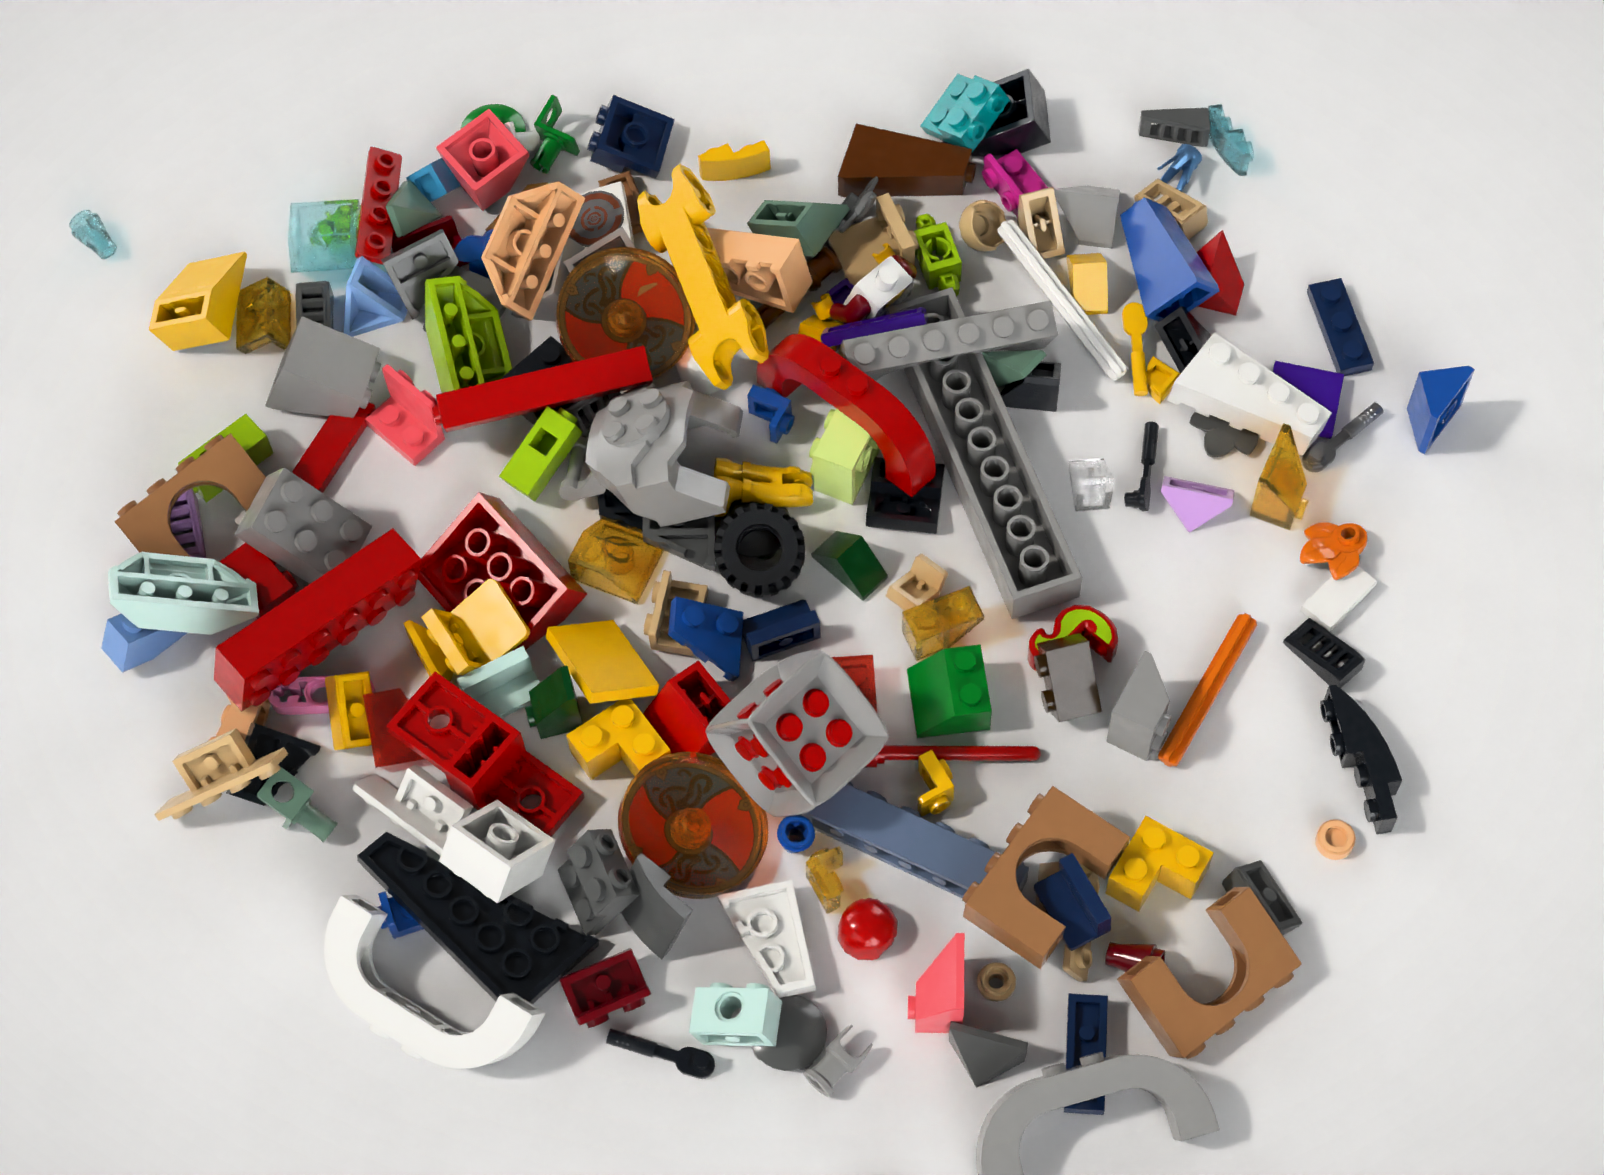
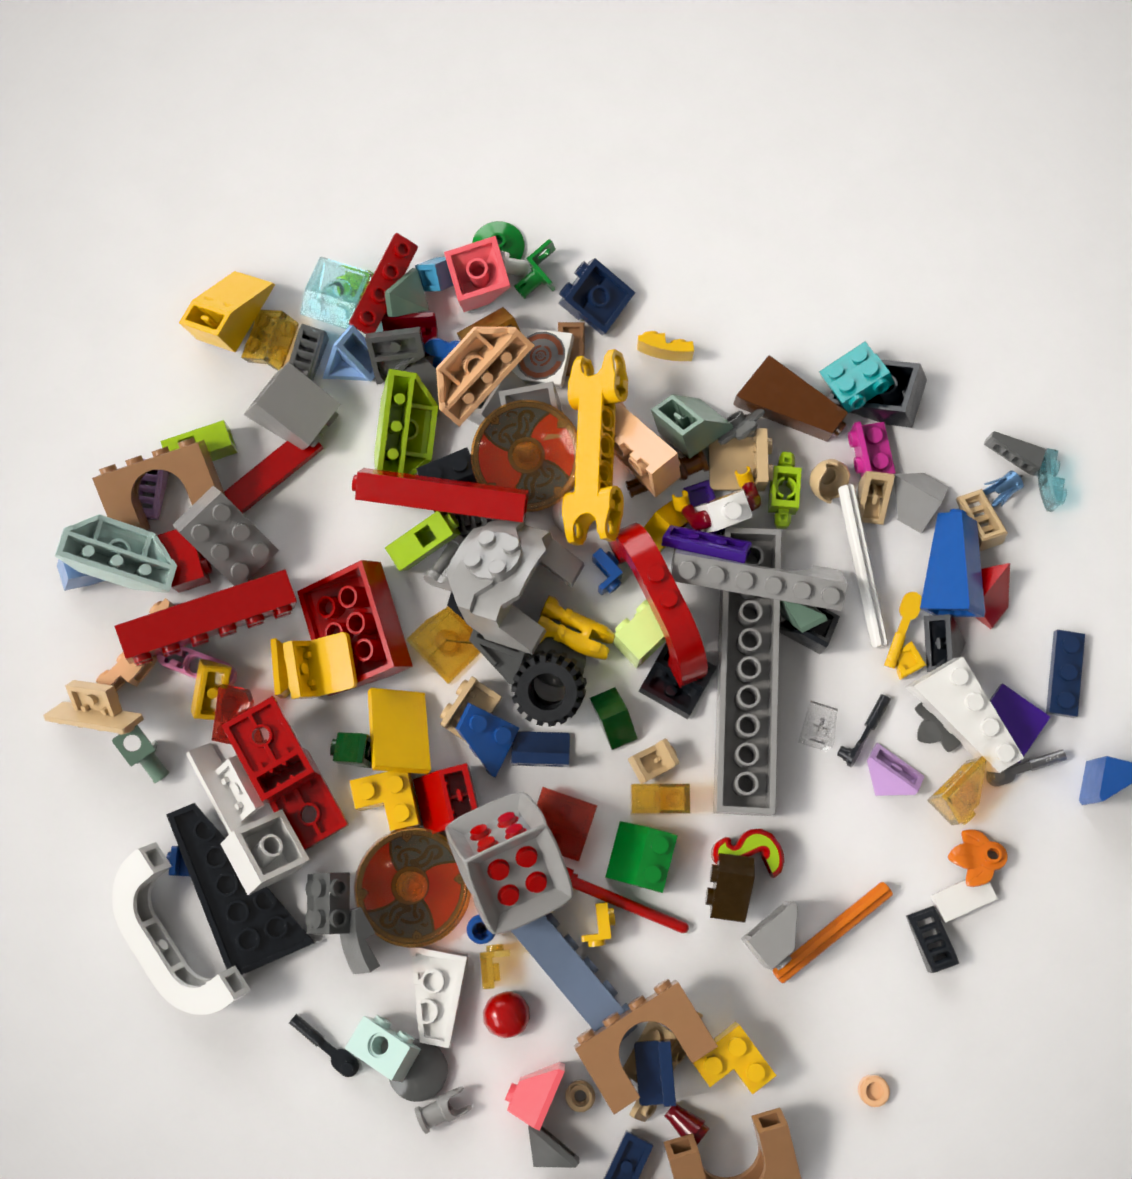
camera: 20 degrees right, 15 degrees up
clear light blue cone [69,210,117,259] -> none
black wing [226,723,321,806] -> none
coral bracket [365,364,445,466] -> none
light aqua panel [457,646,540,718] -> none
dark red bracket [559,948,651,1028] -> none
yellow slope [1066,253,1108,315] -> none
dark grey slope [1222,860,1302,935] -> none
black slope [1320,685,1402,834] -> none

